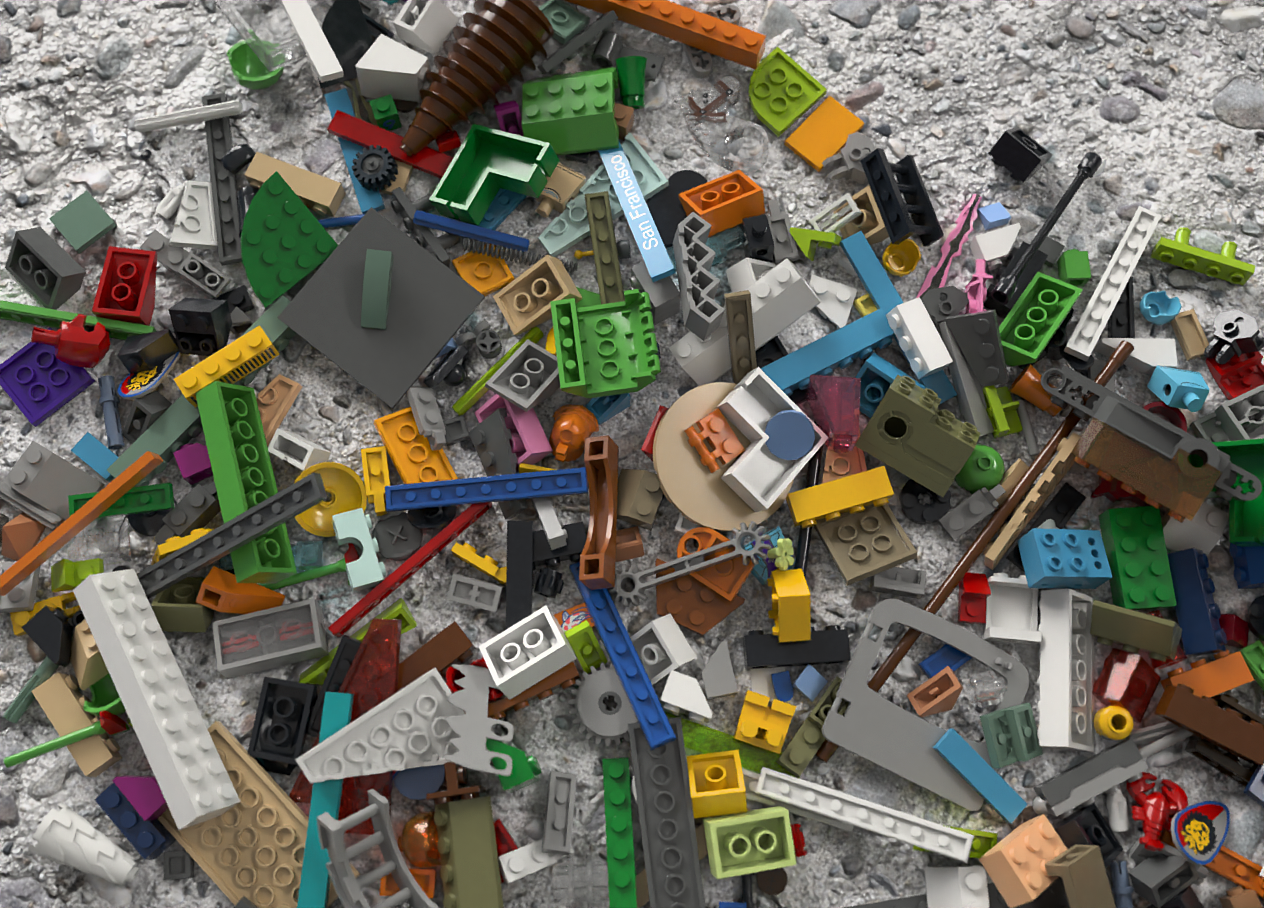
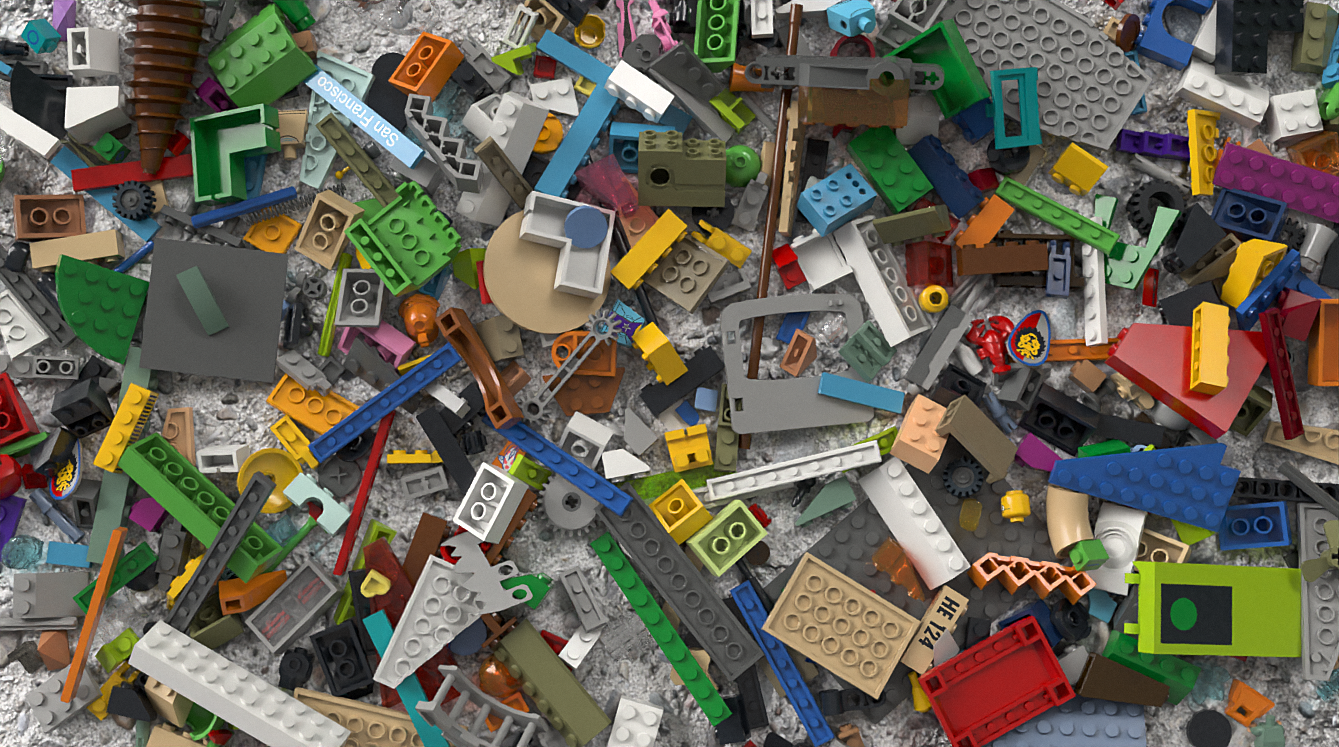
camera: 35 degrees left, 10 degrees up
orange plate [684,408,745,473] -> none
yellowish green plant [768,538,795,571] -> none
none -> clear light blue hair [1,535,44,570]
none -> nougat slope [12,194,86,242]
none -> red slope [22,464,48,489]
none -> black hand [278,647,315,691]
none -> light yellow tile [361,569,391,597]
none -> lime slope [452,248,486,290]
none -> red tile [533,55,557,80]
none -> light orange tile [533,113,564,155]
none -> yellow hinge [691,220,752,268]
none -> black bar [792,477,817,508]
none -> sand green slope [794,475,856,528]

